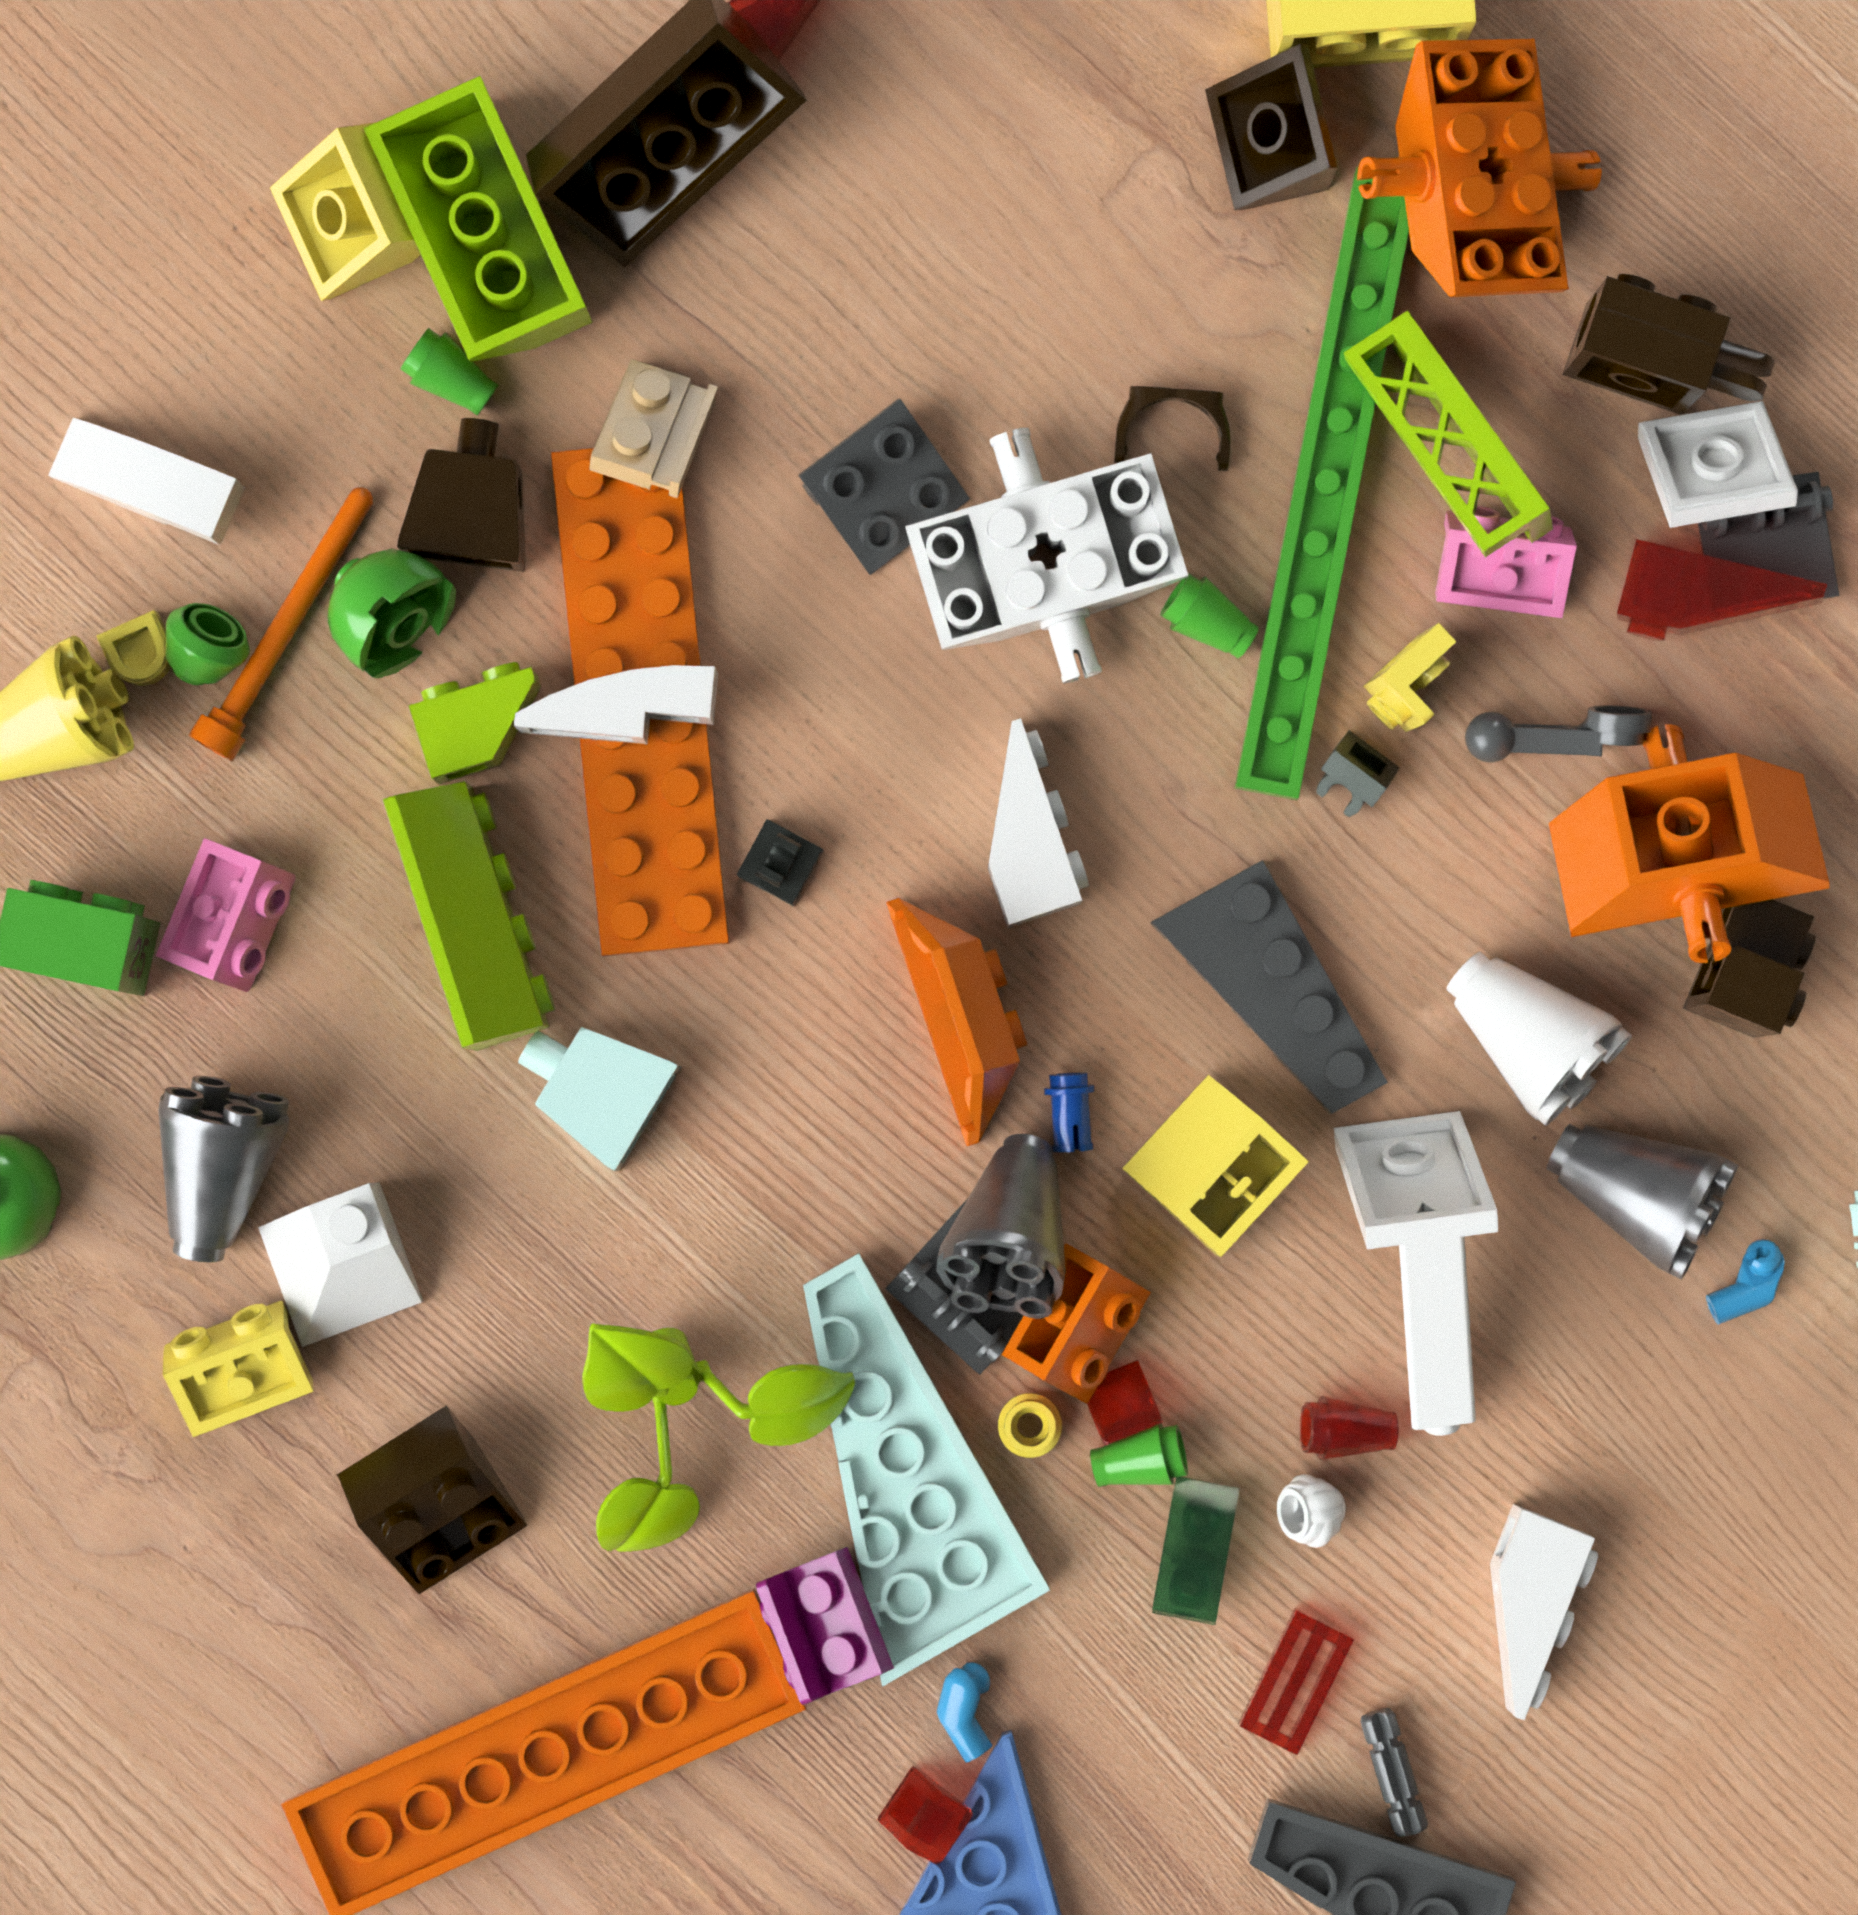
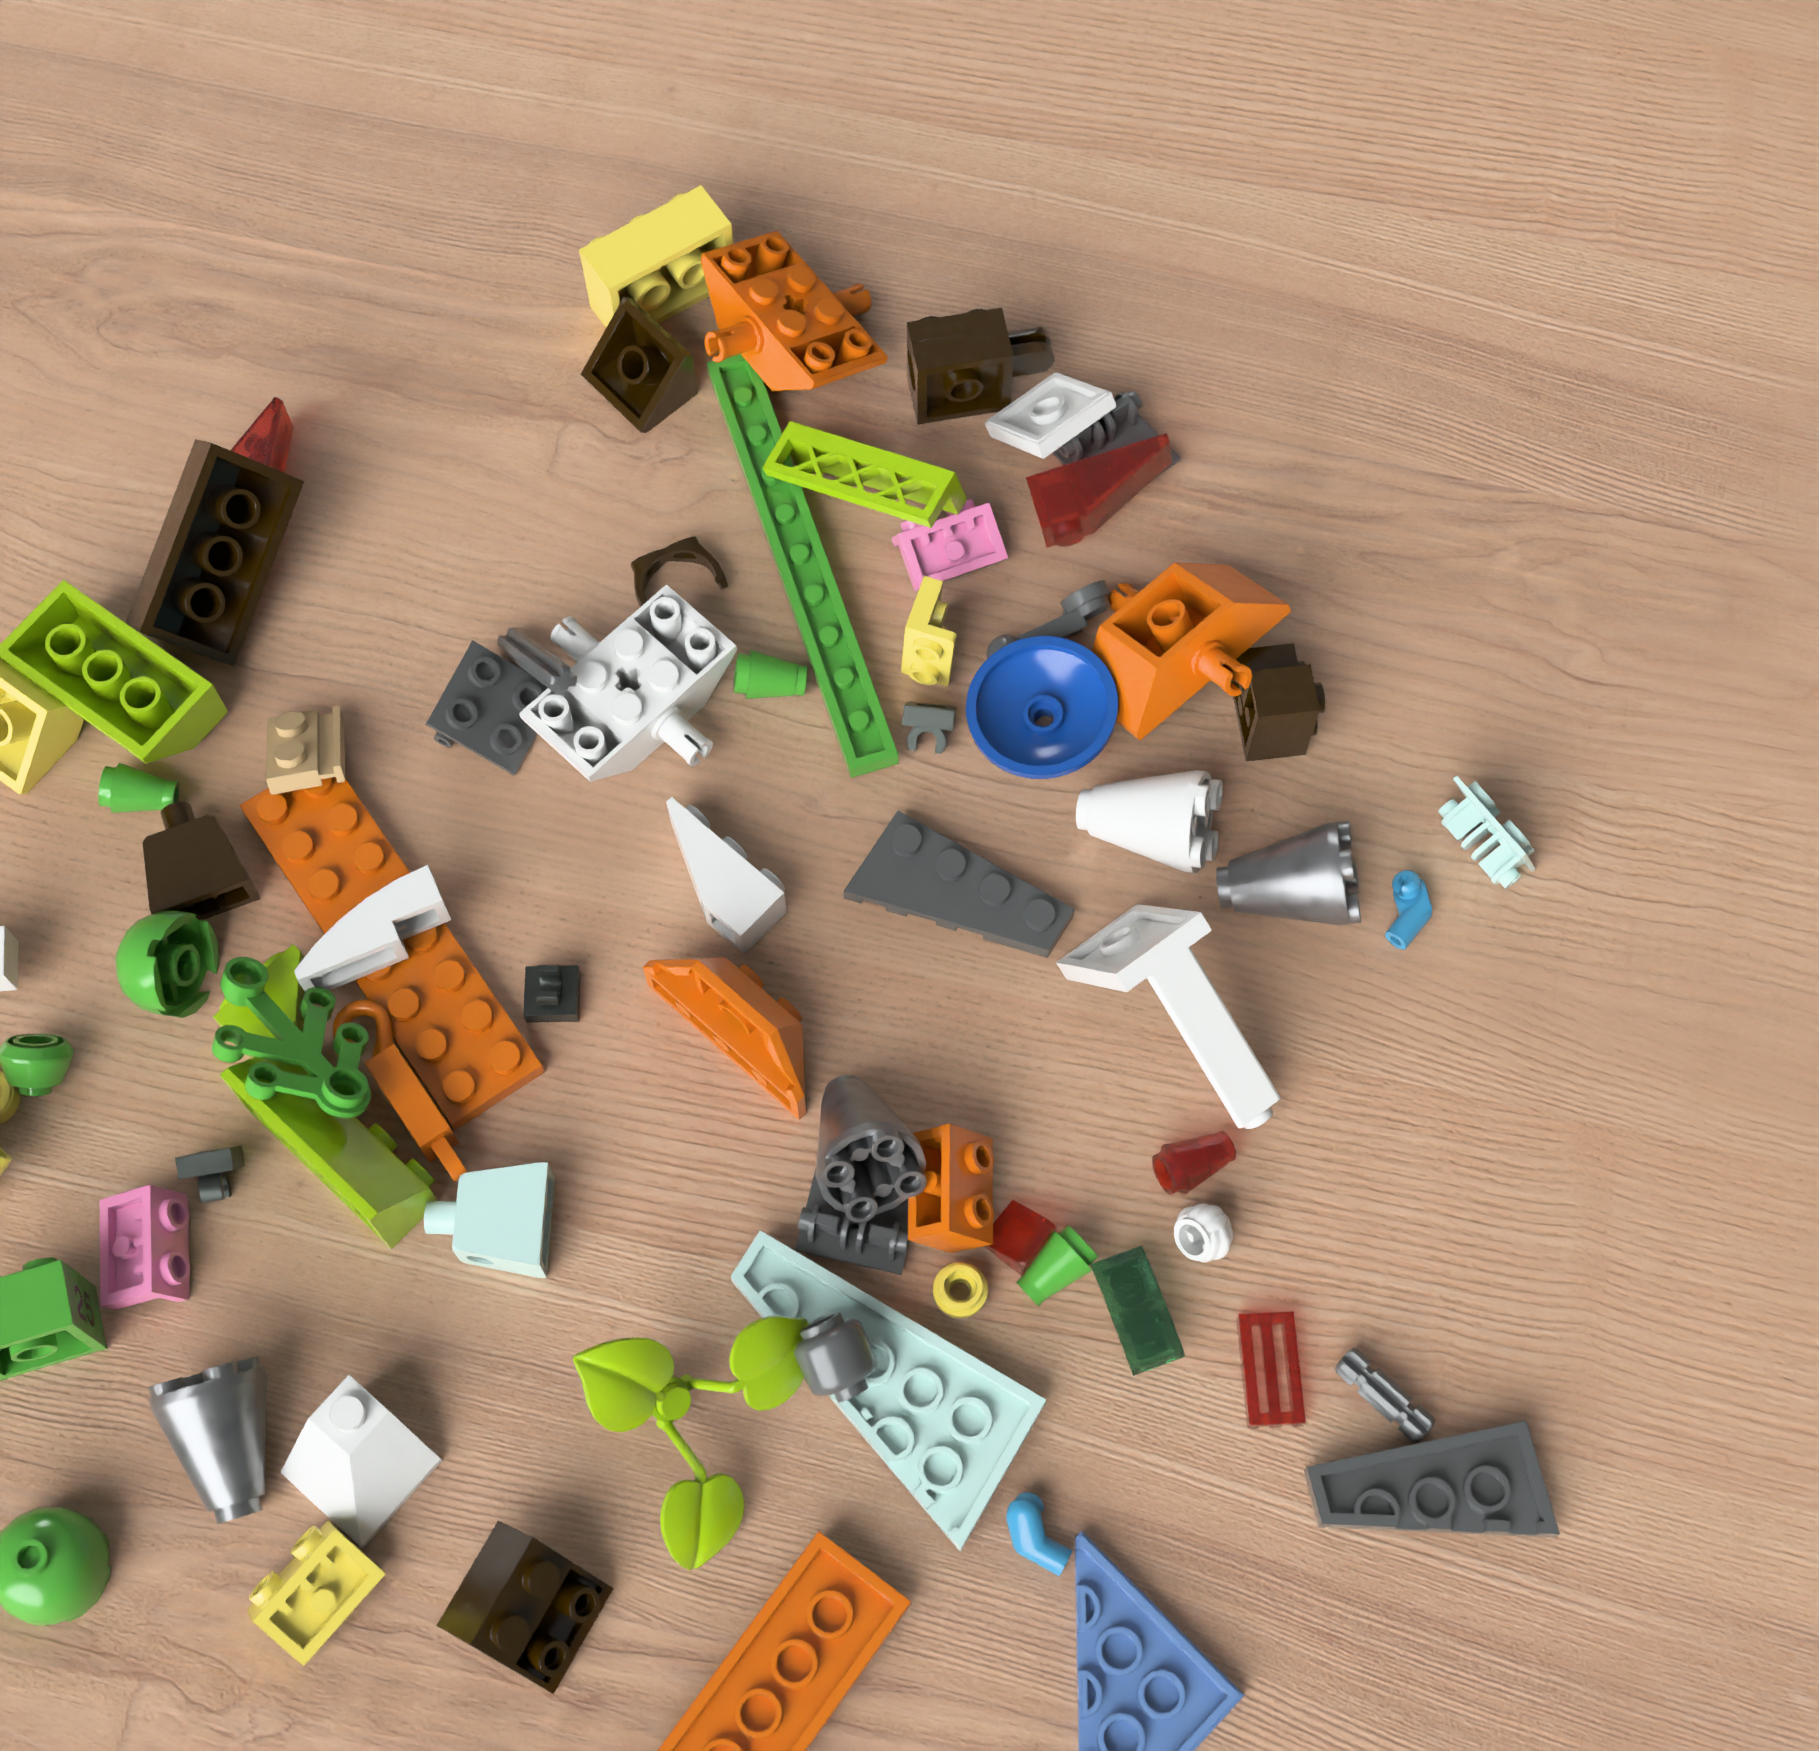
camera: 30 degrees left, 20 degrees down
orange piece [188,487,373,762] -> none
magenta bracket [756,1547,894,1705] -> none
clear red slope [877,1766,973,1864] -> none
blue pin [1044,1072,1095,1152] -> none
light yellow slope [1122,1075,1309,1257] -> none
white slope [1490,1504,1598,1720] -> none
none -> pearl dark grey tile [175,1145,245,1203]
none -> bright green plant [211,957,371,1118]
none -> orange piece [333,1000,467,1182]
none -> dark grey axle [497,627,577,695]
none -> dark grey head [794,1312,878,1402]
none -> blue dish [966,636,1118,779]

